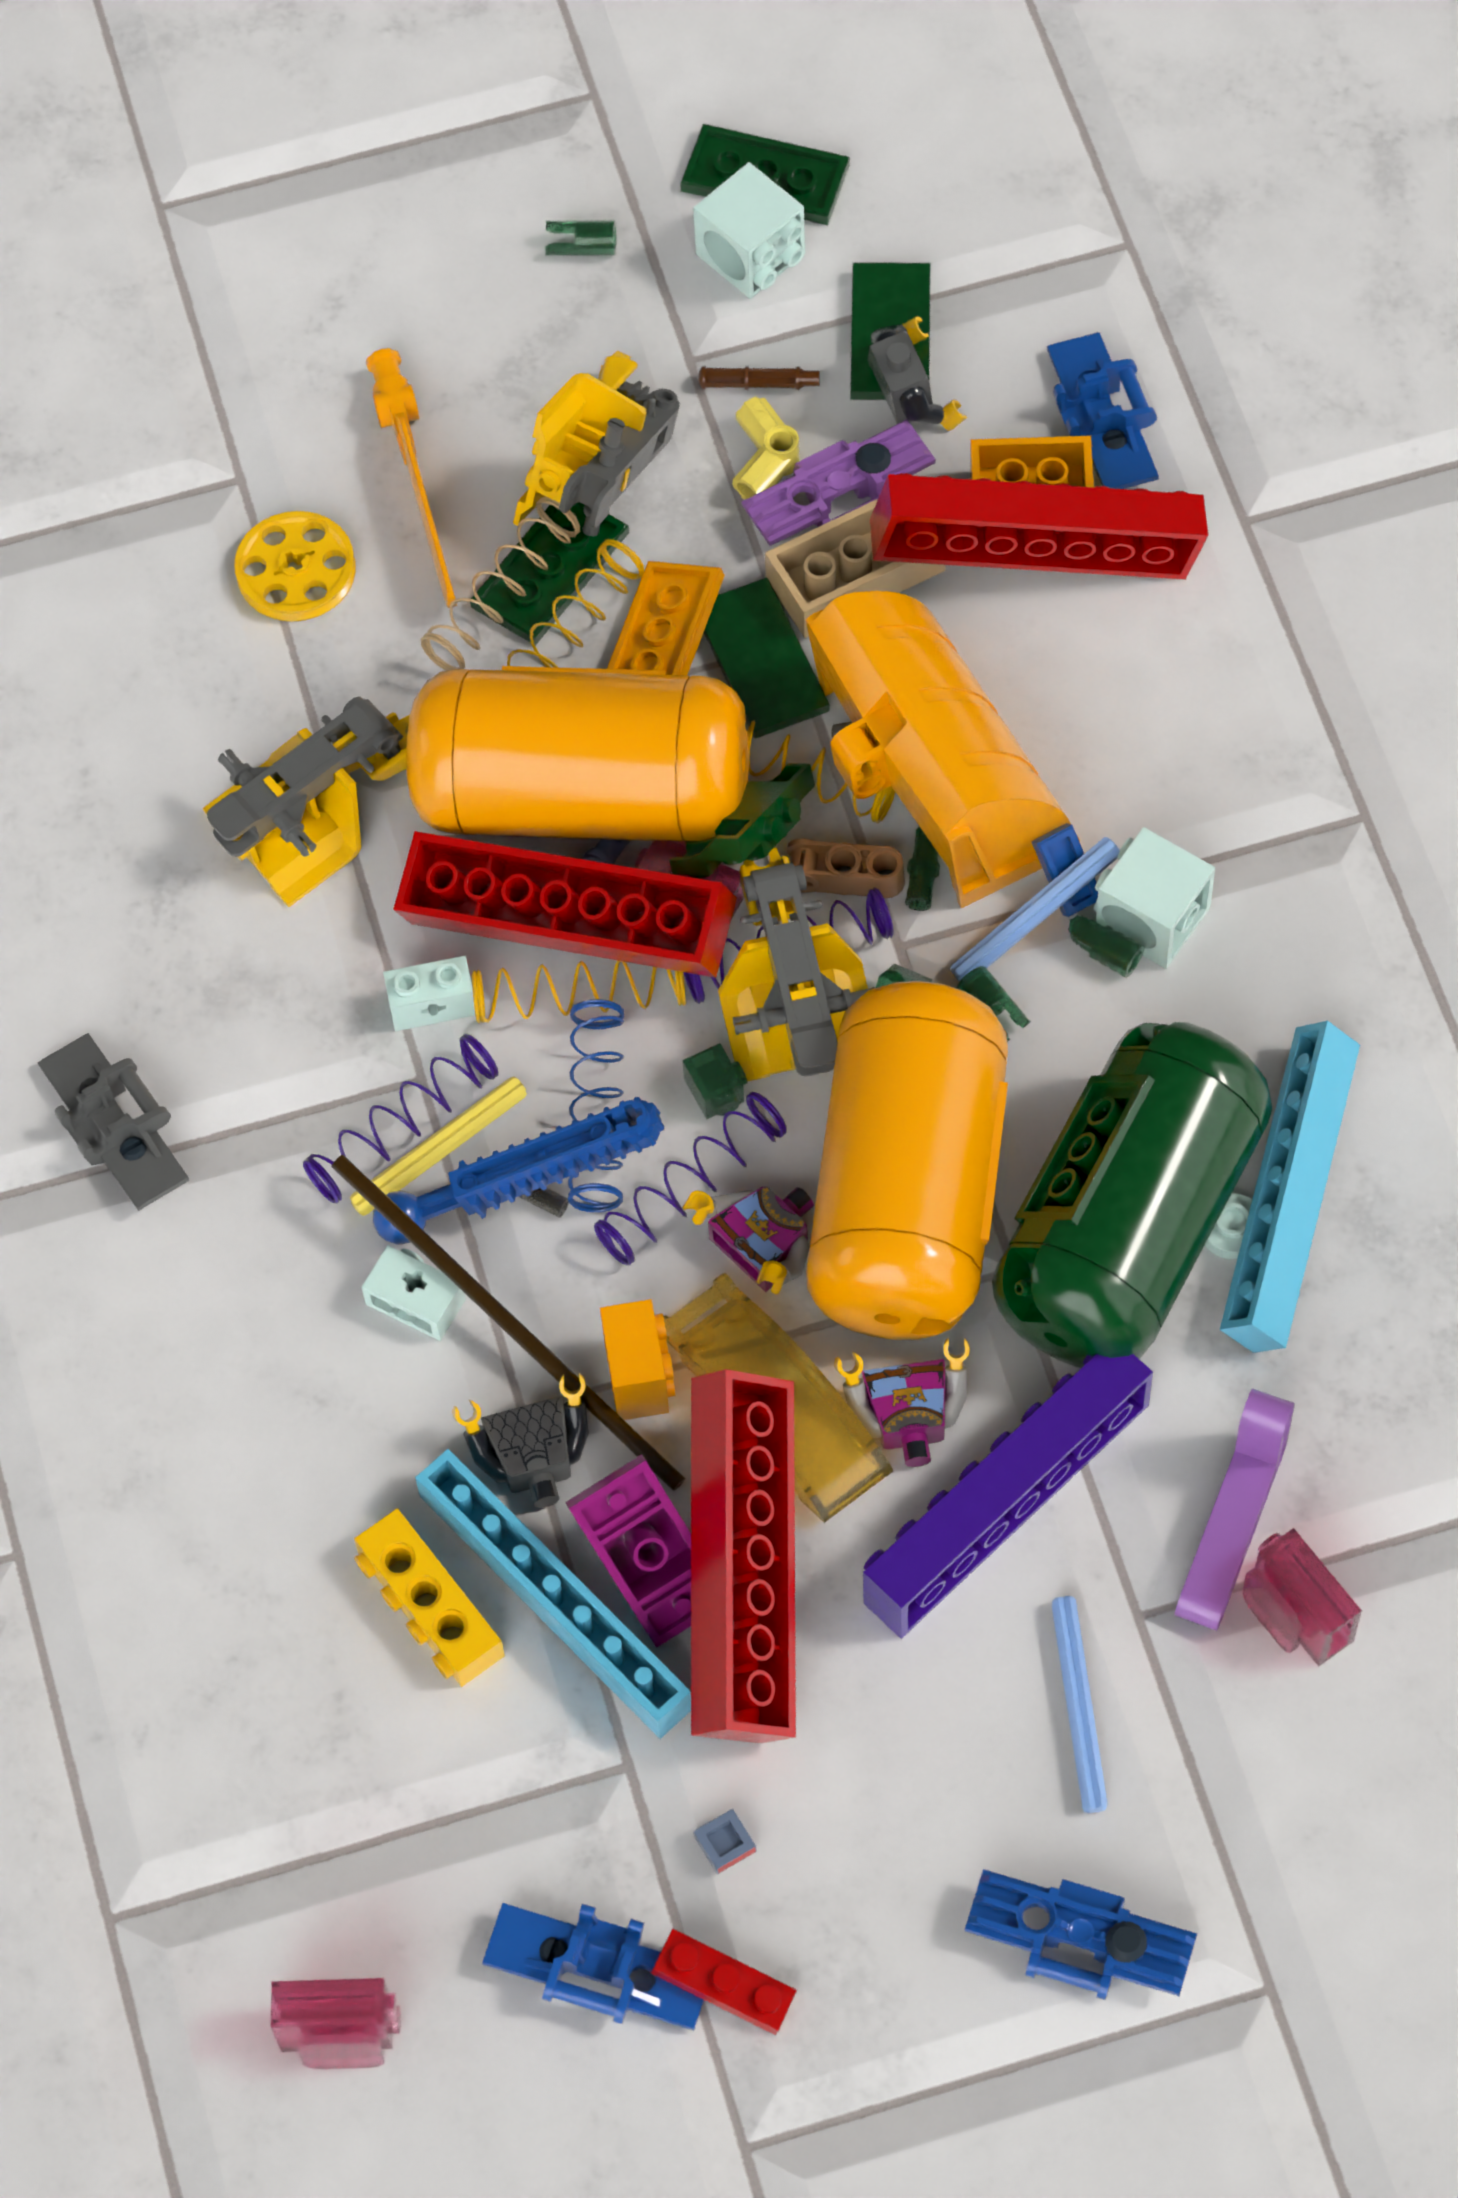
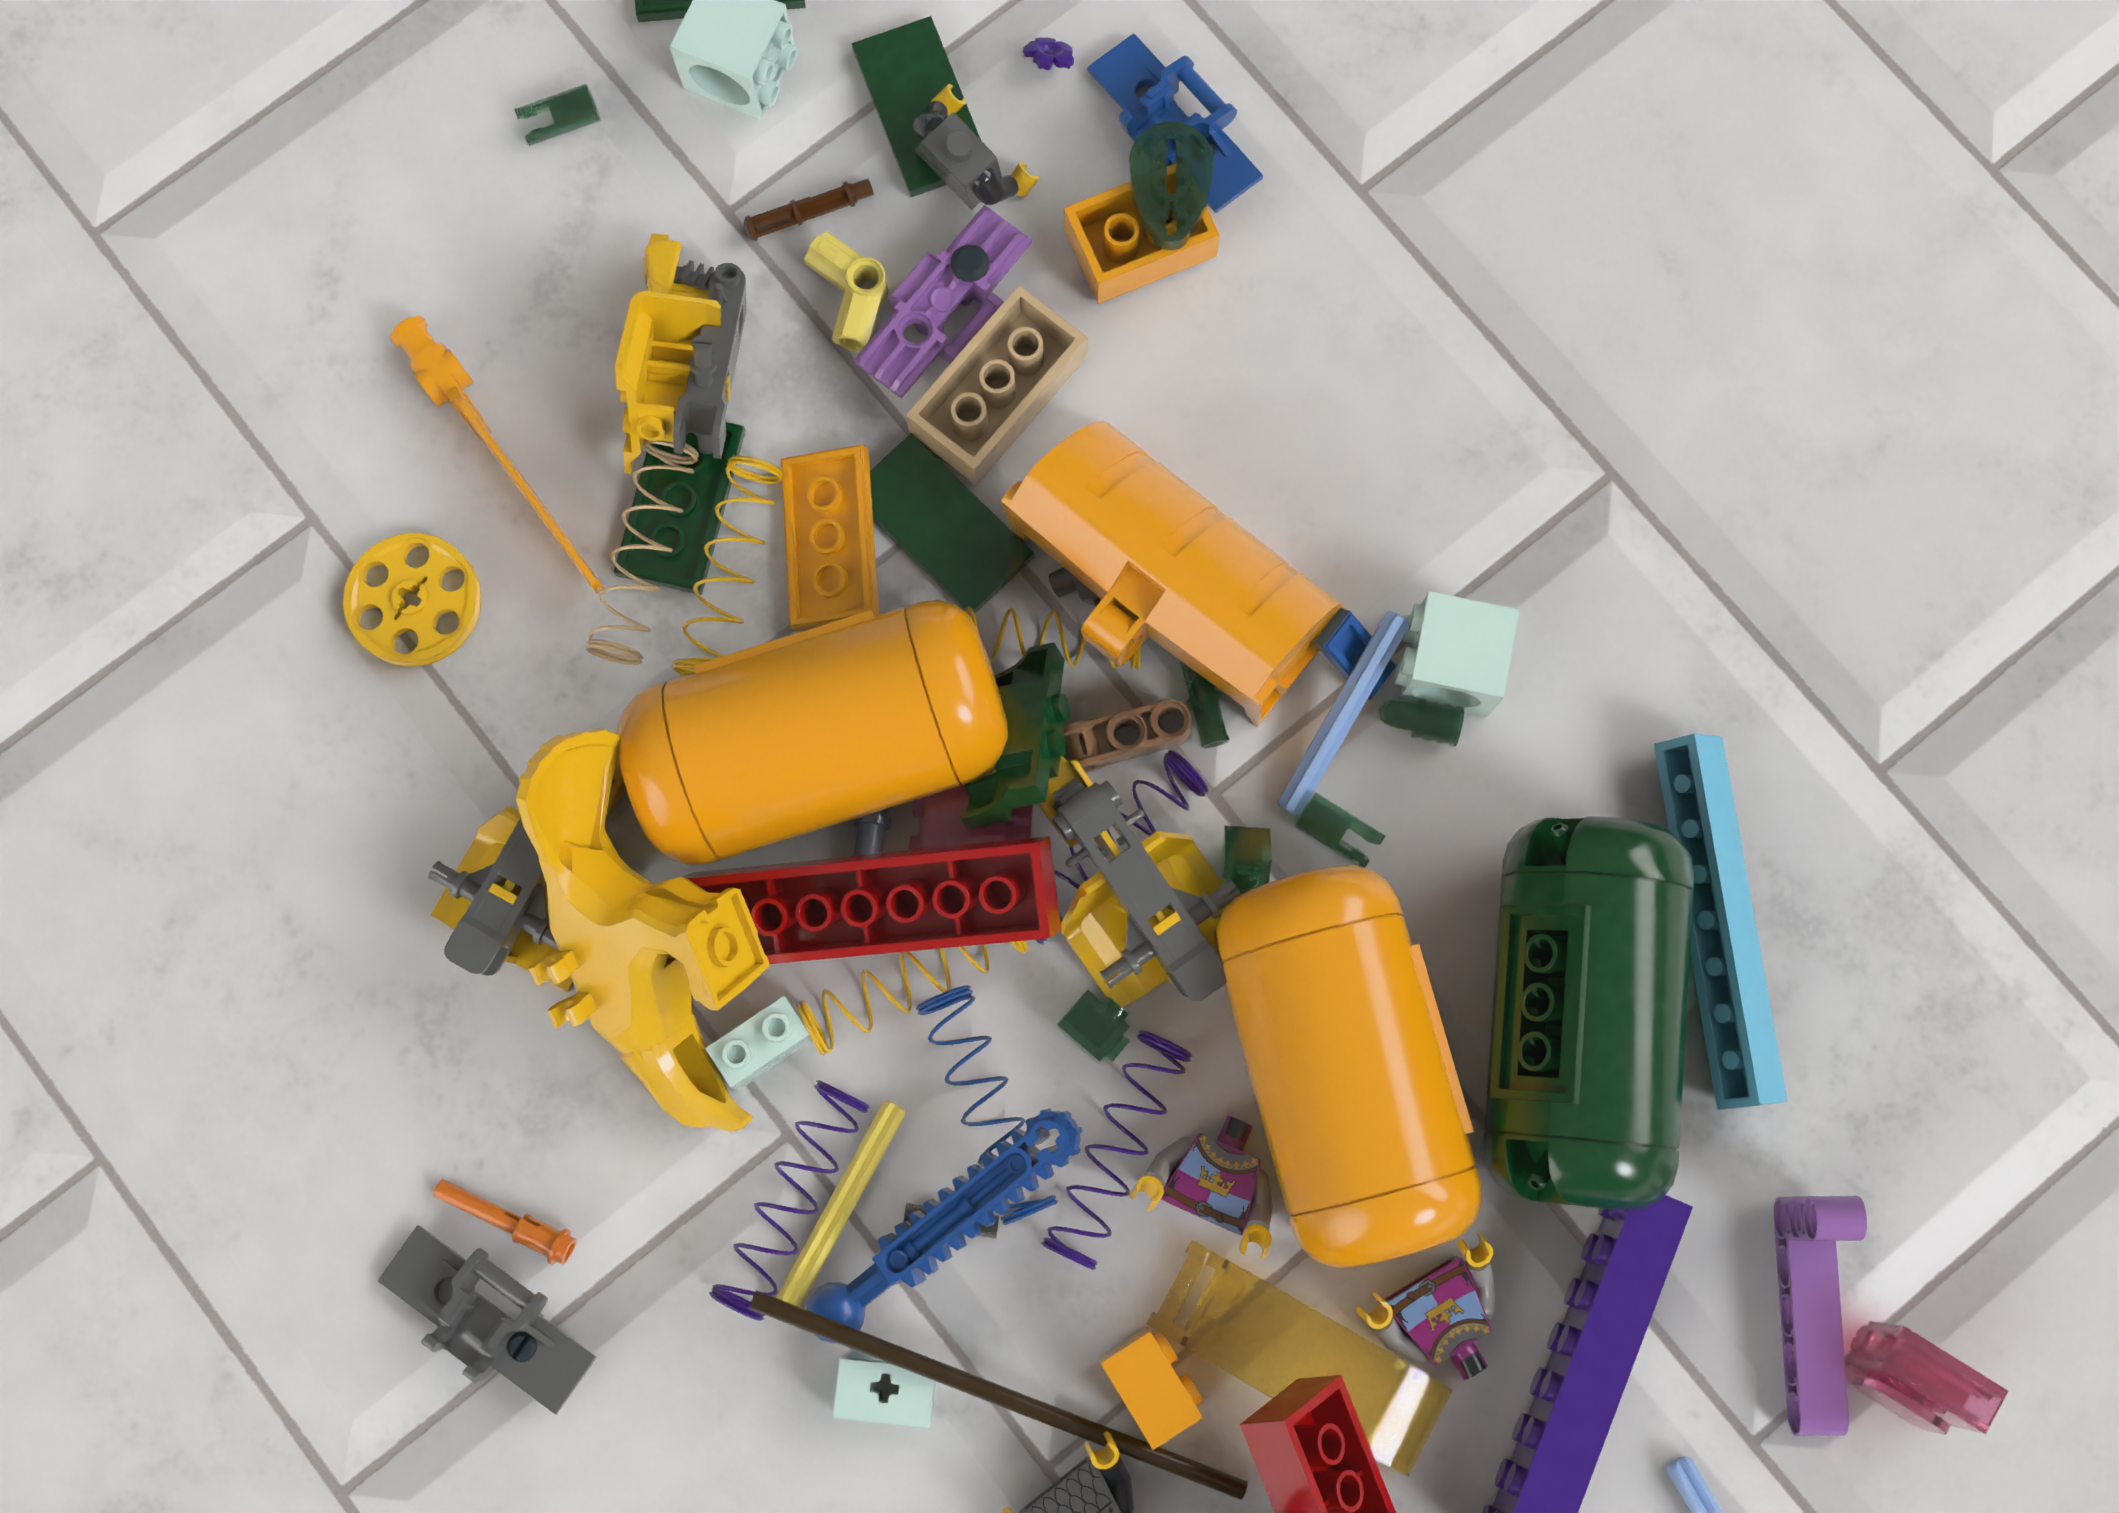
camera: 25 degrees left, 15 degrees up
red brick [870,473,1209,580] -> none
none -> orange pin [433,1179,577,1265]
none -> yellow animal [516,728,770,1132]
none -> dark purple plant [1023,37,1074,70]
none -> clear green piece [1129,122,1213,251]

